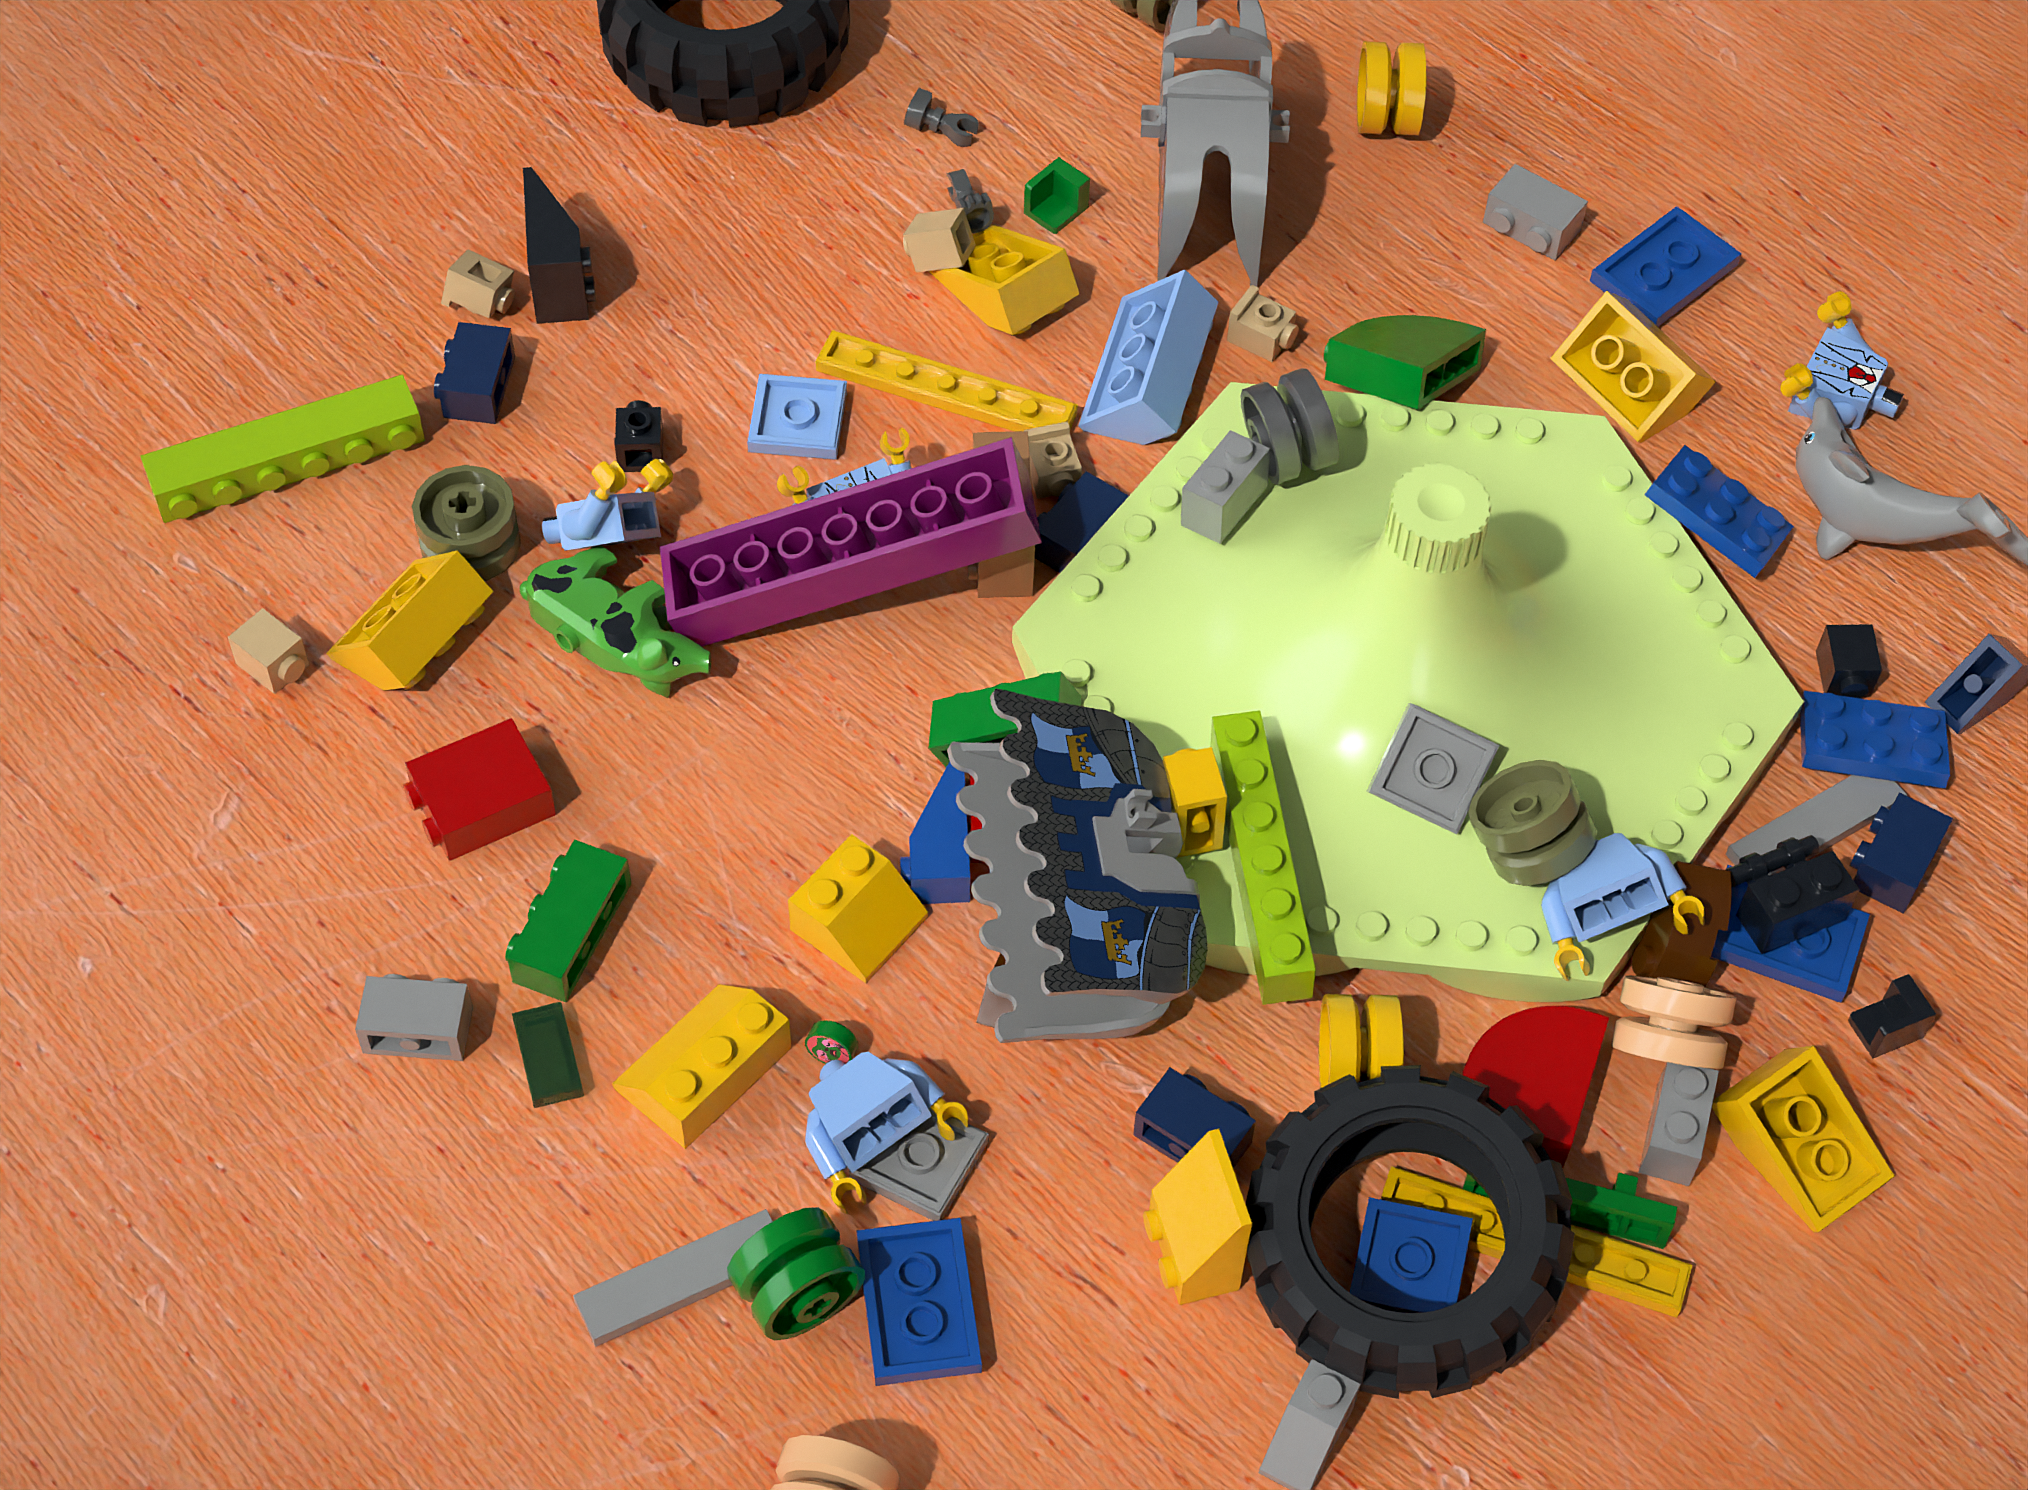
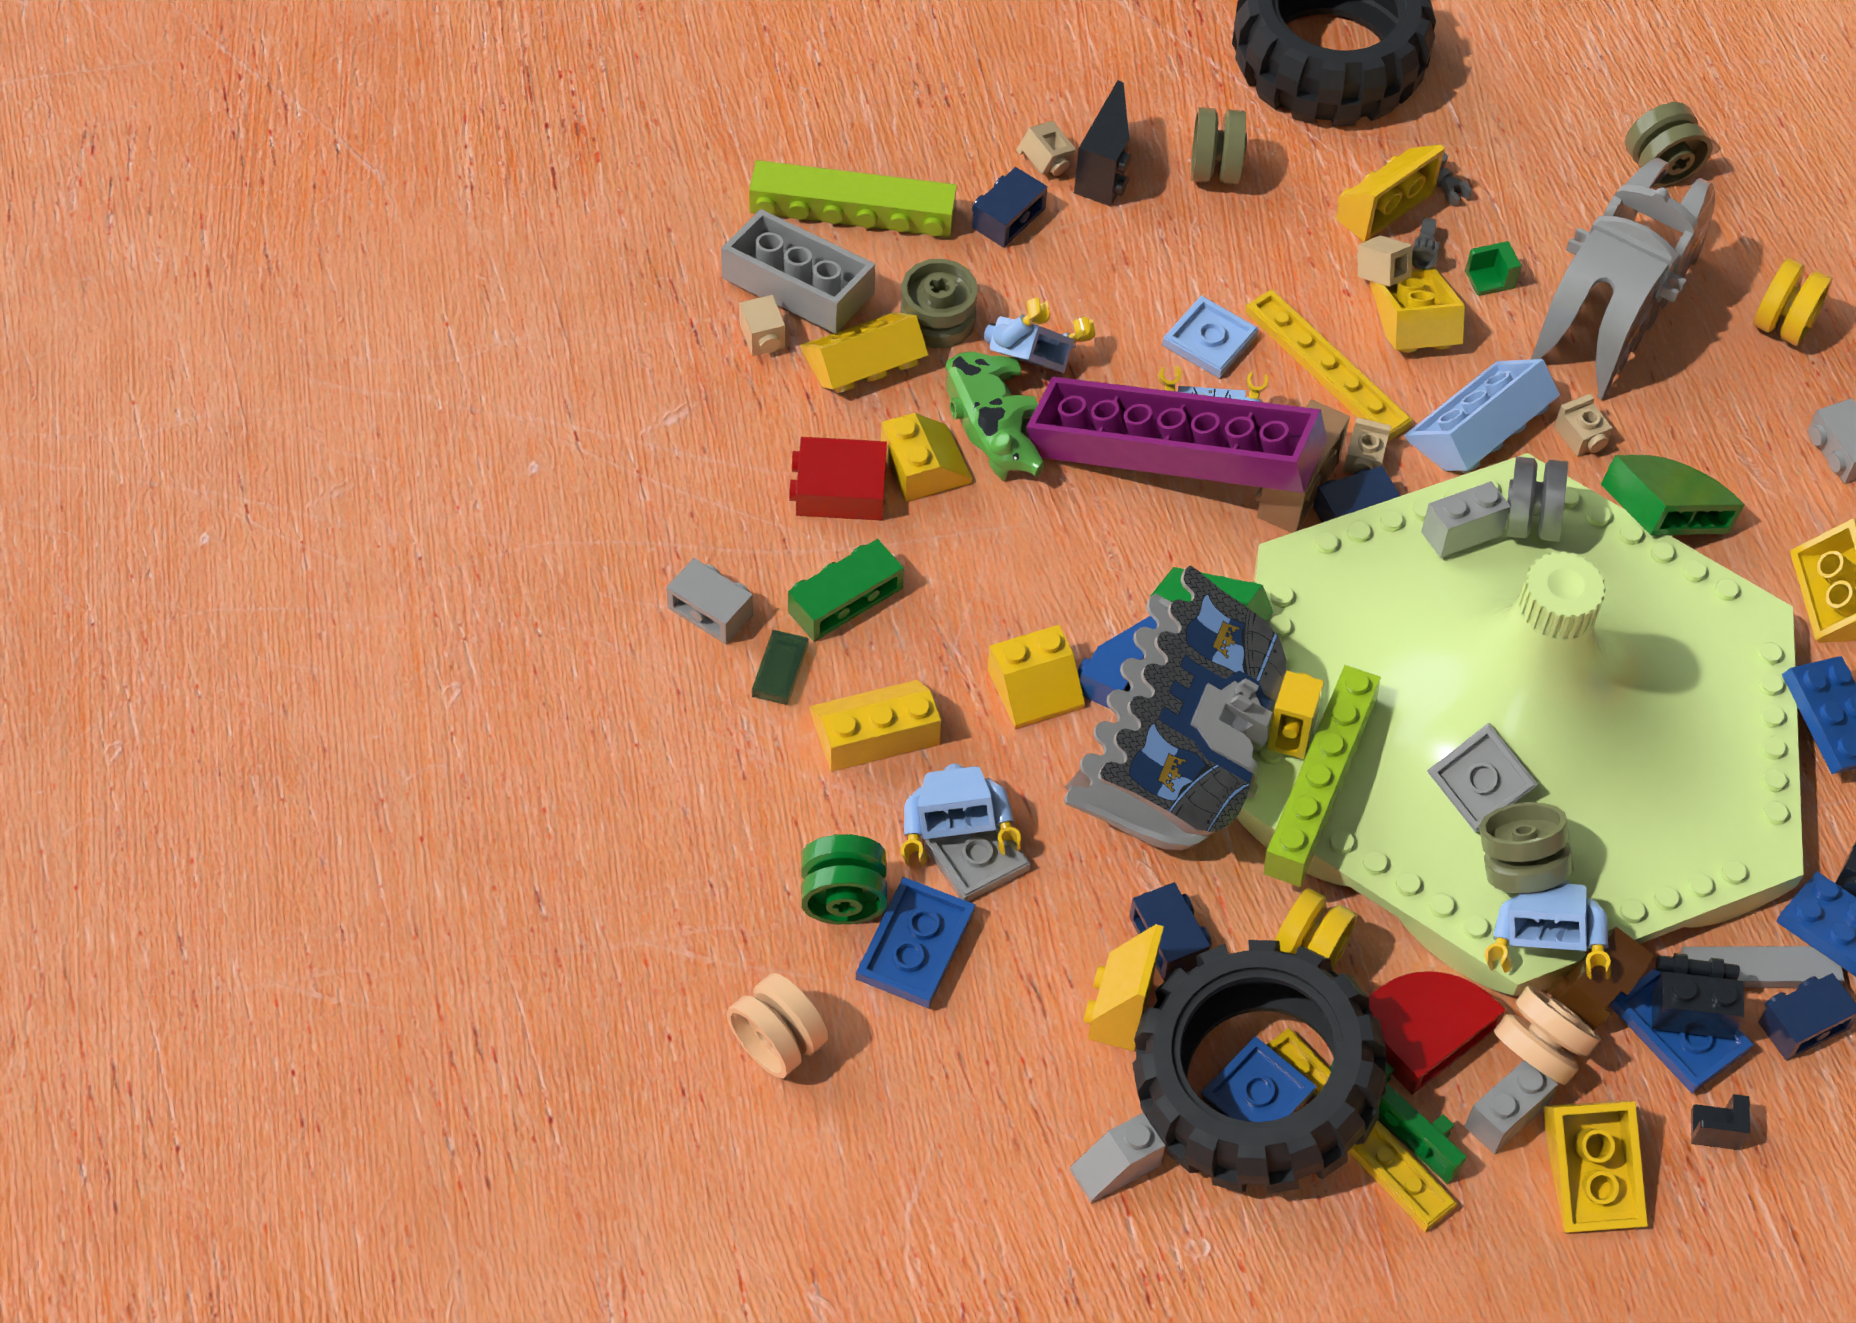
camera: 30 degrees right, 0 degrees up
light grey tile [573,1209,773,1347] -> none
black brick [614,400,663,472] -> none
green tile [805,1020,858,1064] -> none
none -> light grey brick [721,209,875,334]
none -> yellow slope [881,413,972,502]
none -> olive wheel [1191,107,1247,185]
none -> yellow slope [1336,144,1445,242]

